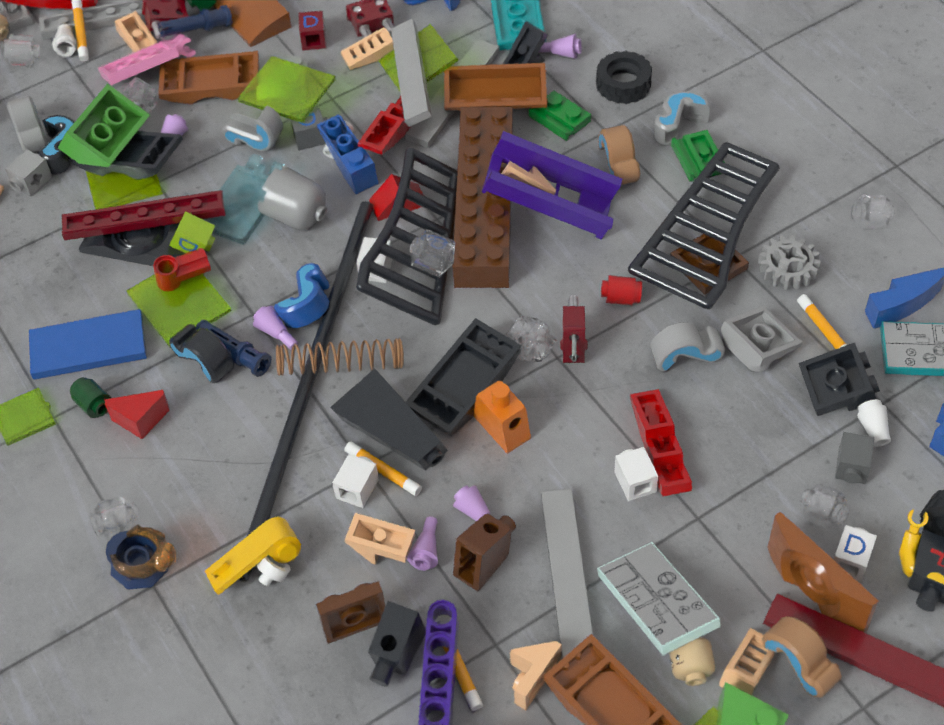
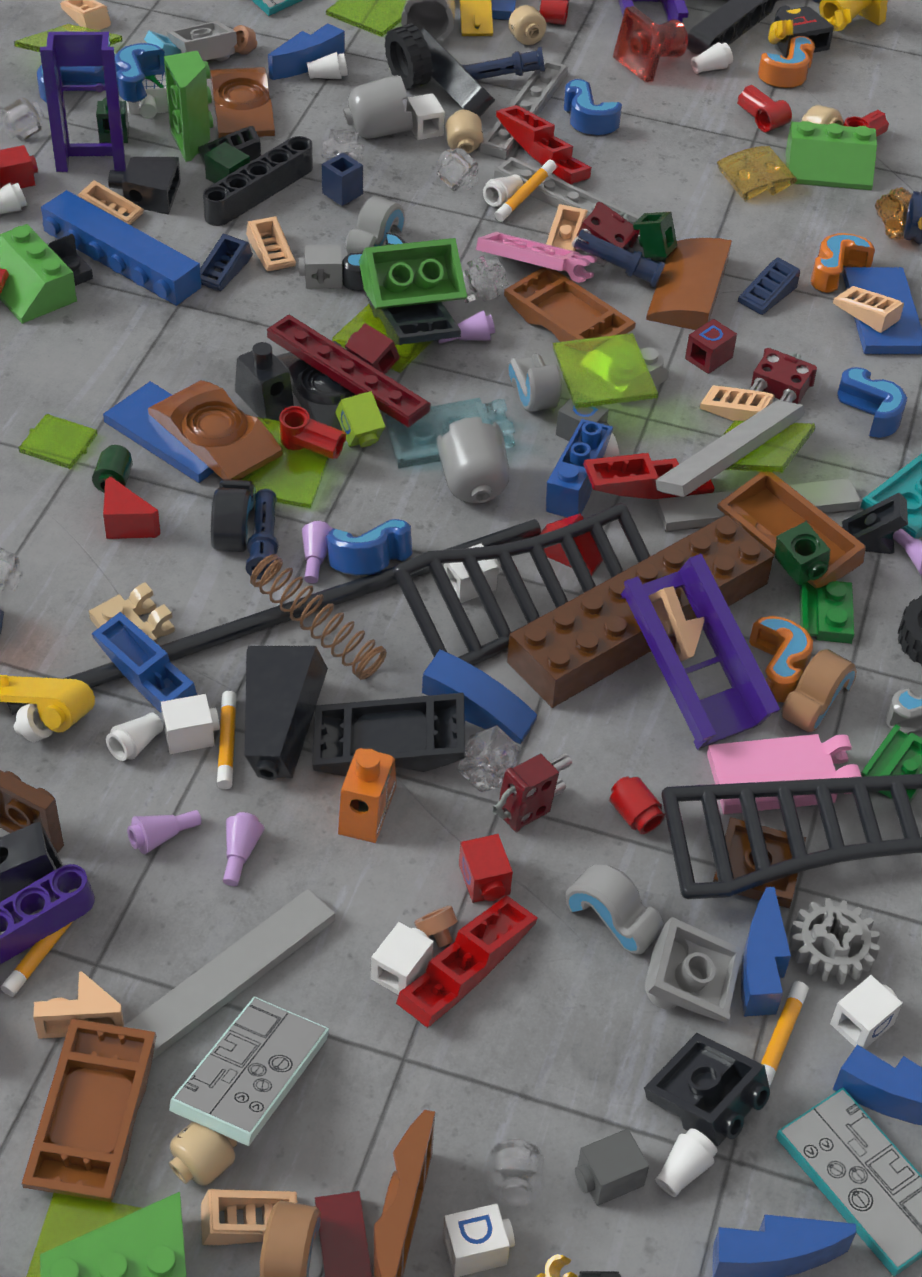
camera: 45 degrees right, 5 degrees down
light nougat slope [345,513,415,565] -> none
clear brick [410,229,455,277] -> none
reddish brown torso [453,514,516,592] -> none
none -> tan plate [89,582,175,644]
none -> blue slope [92,612,197,714]
none -> white cone [106,712,164,761]
none -> dark orange slope [148,380,283,480]
none -> black torso [235,342,294,427]
none -> dark red brick [345,323,400,375]
none -> nougat tile [414,906,458,948]
none -> blue slope [422,649,537,744]
none -> red brick [459,834,513,903]
none -> bright pink tile [707,734,862,814]
none -> blue slope [741,887,791,1017]
none -> orange animal [749,616,813,702]
none -> dark green brick [775,521,831,586]
none -> white brick [830,975,903,1049]

